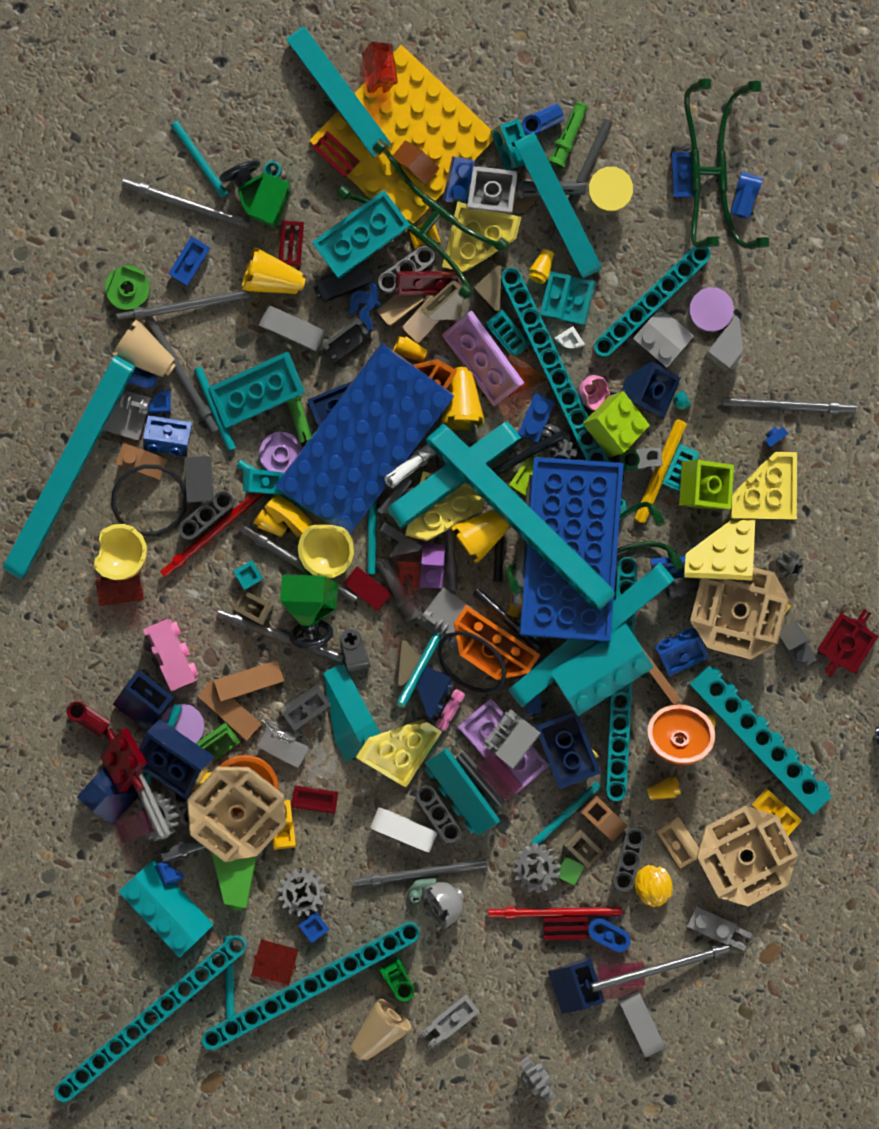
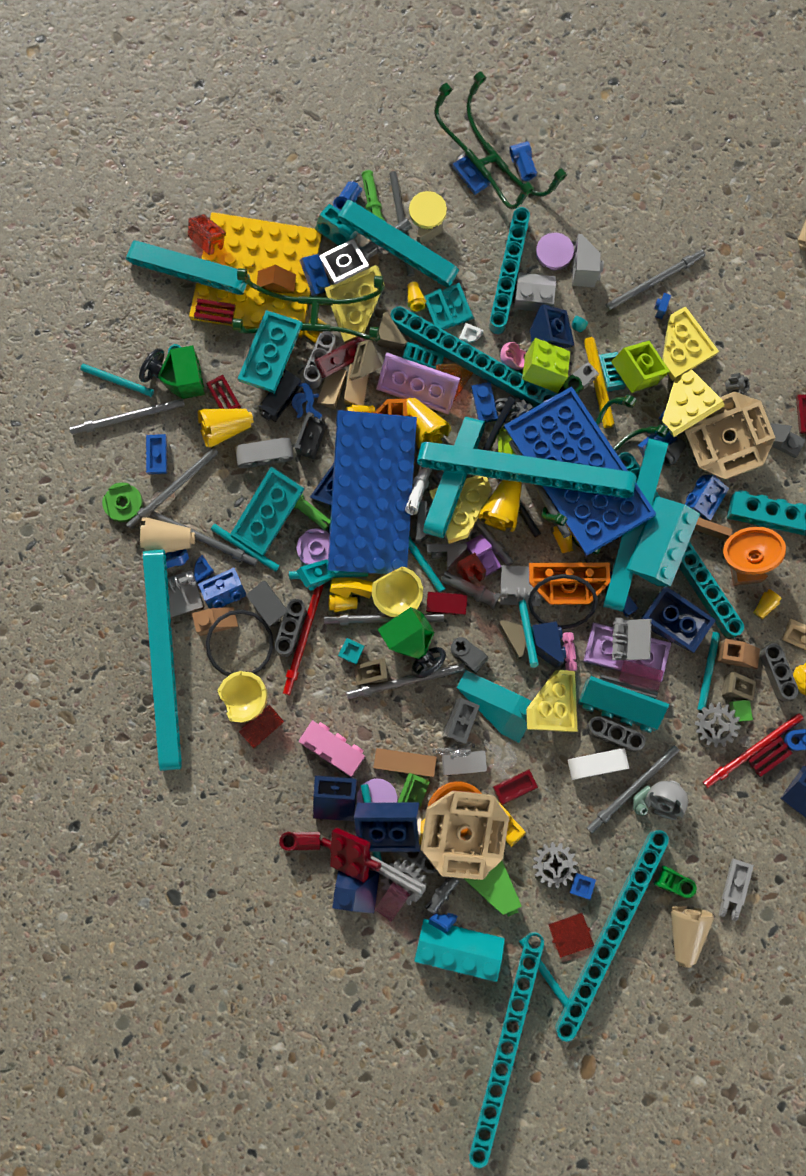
camera: 30 degrees left, 10 degrees down
medium nougat tile [213,660,284,702] -> none
black bar [473,588,543,652] -> none

